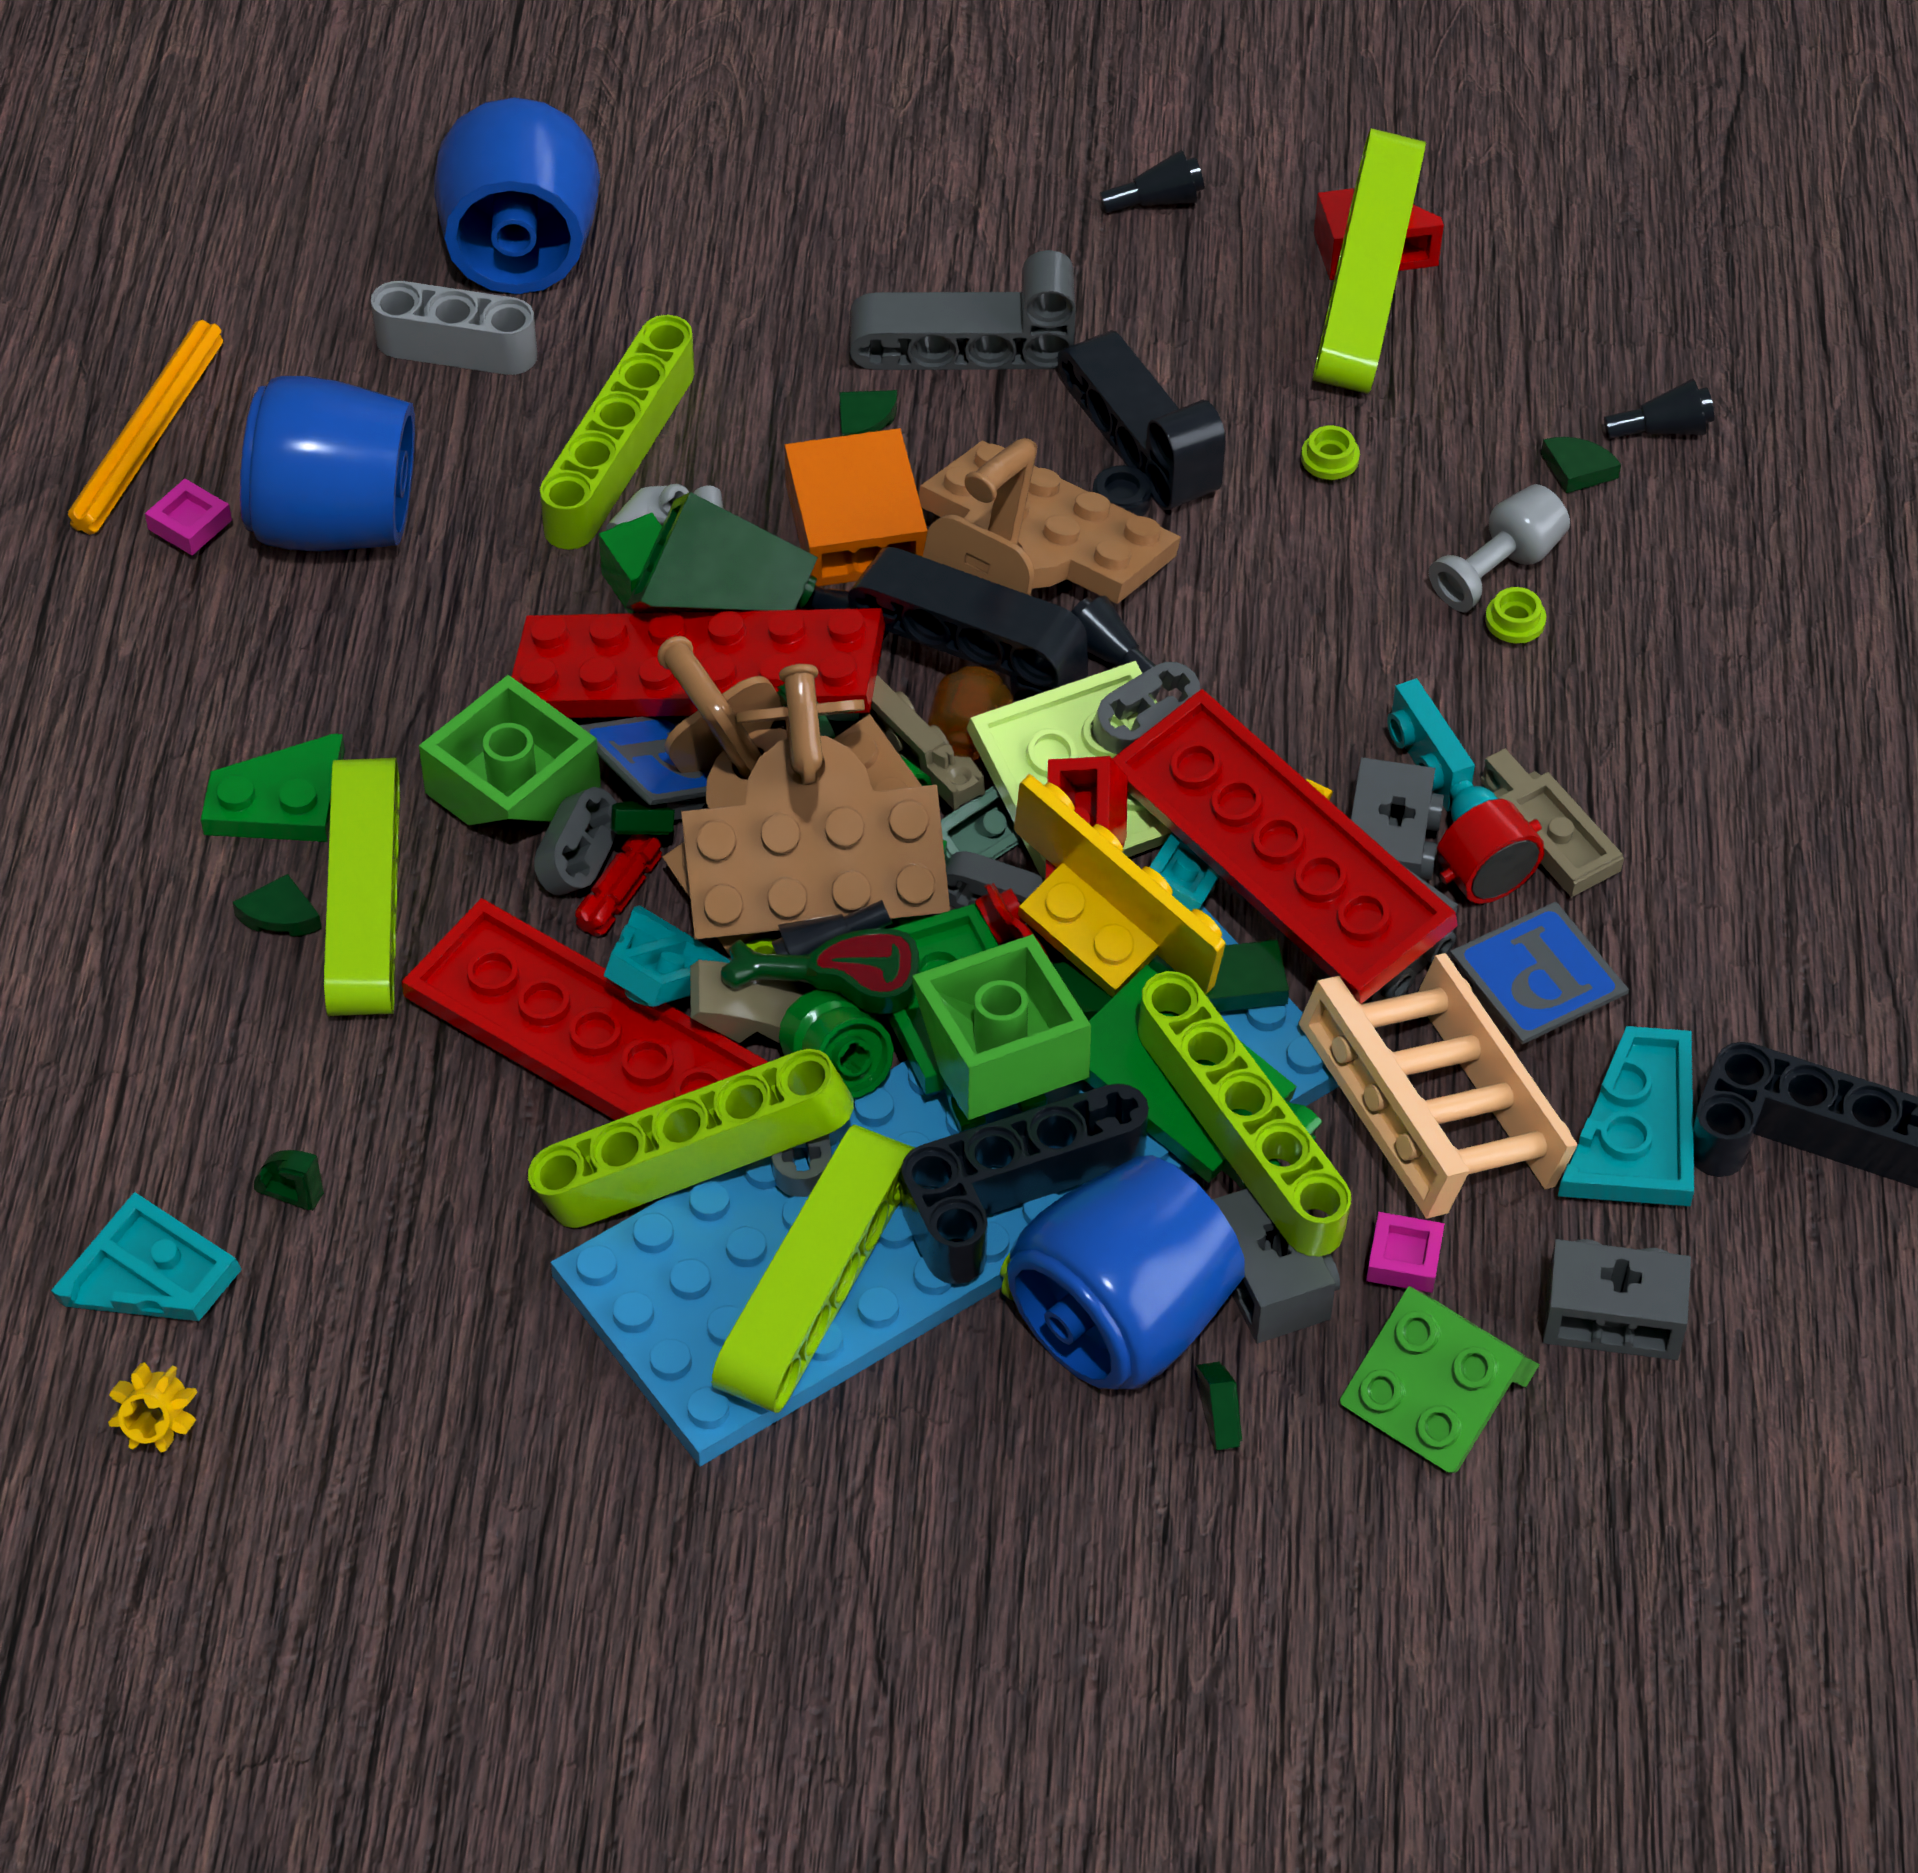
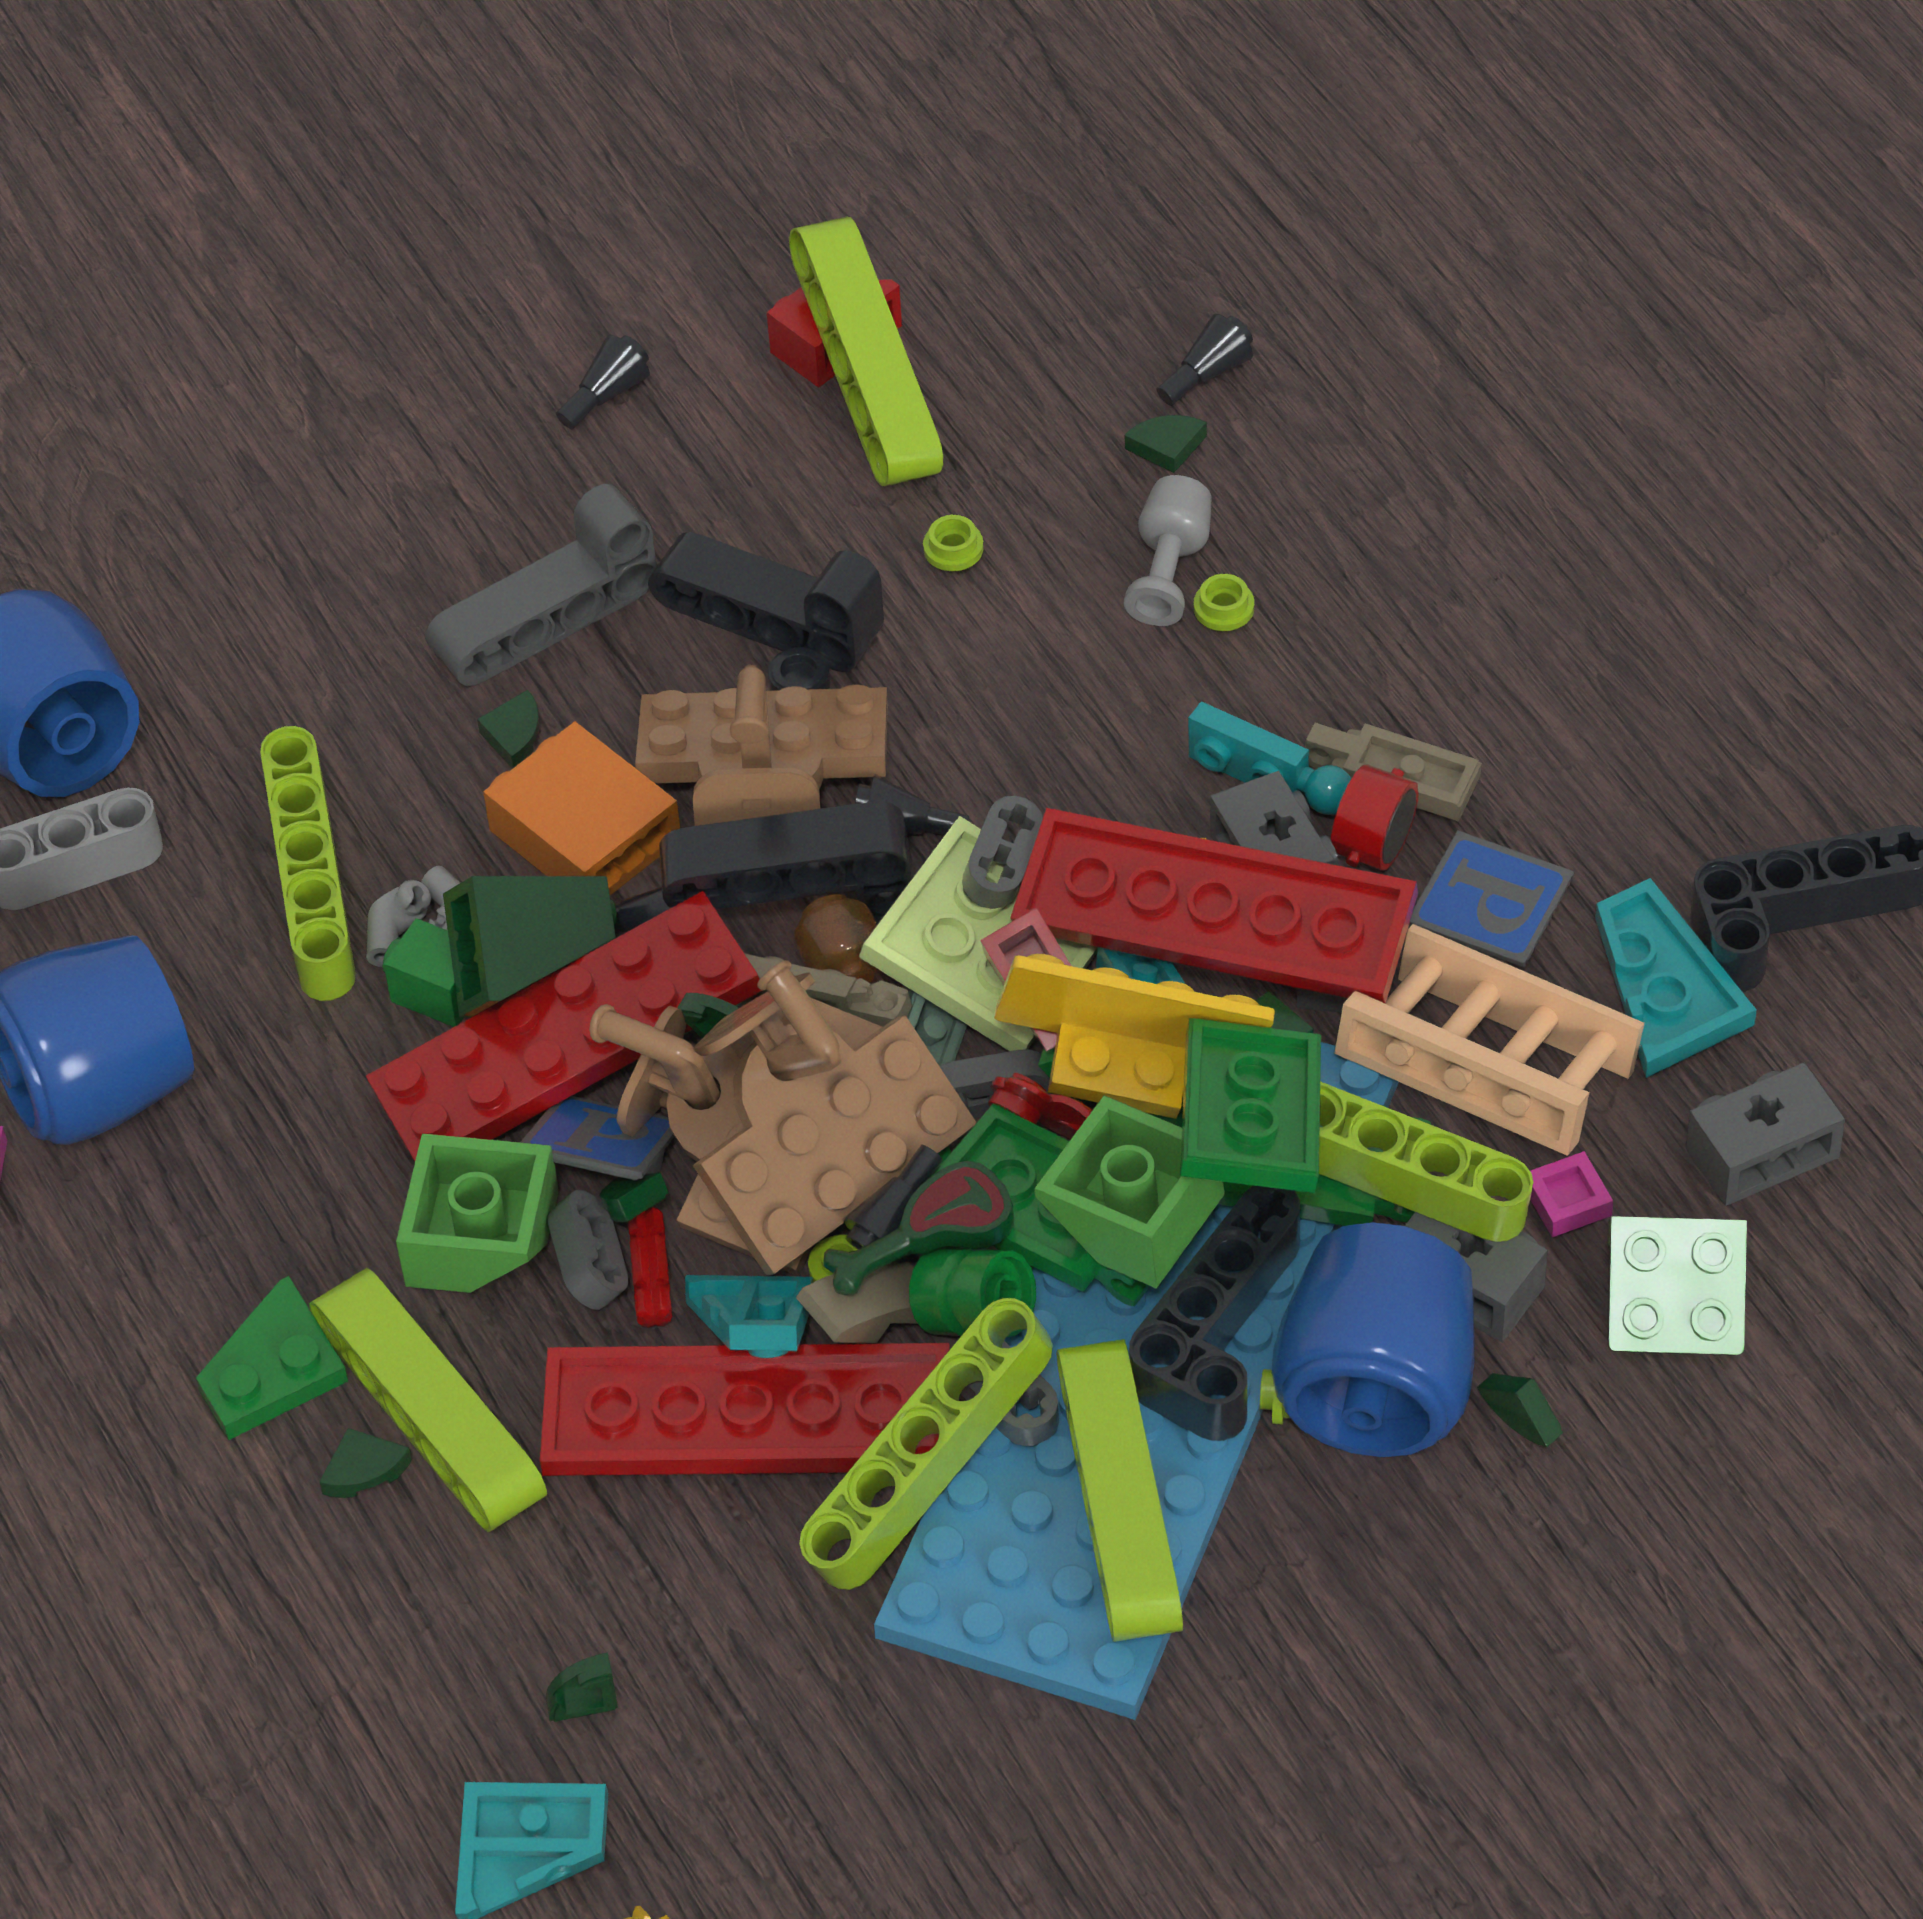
camera: 30 degrees left, 0 degrees up
none -> green tile [1180,1018,1321,1193]

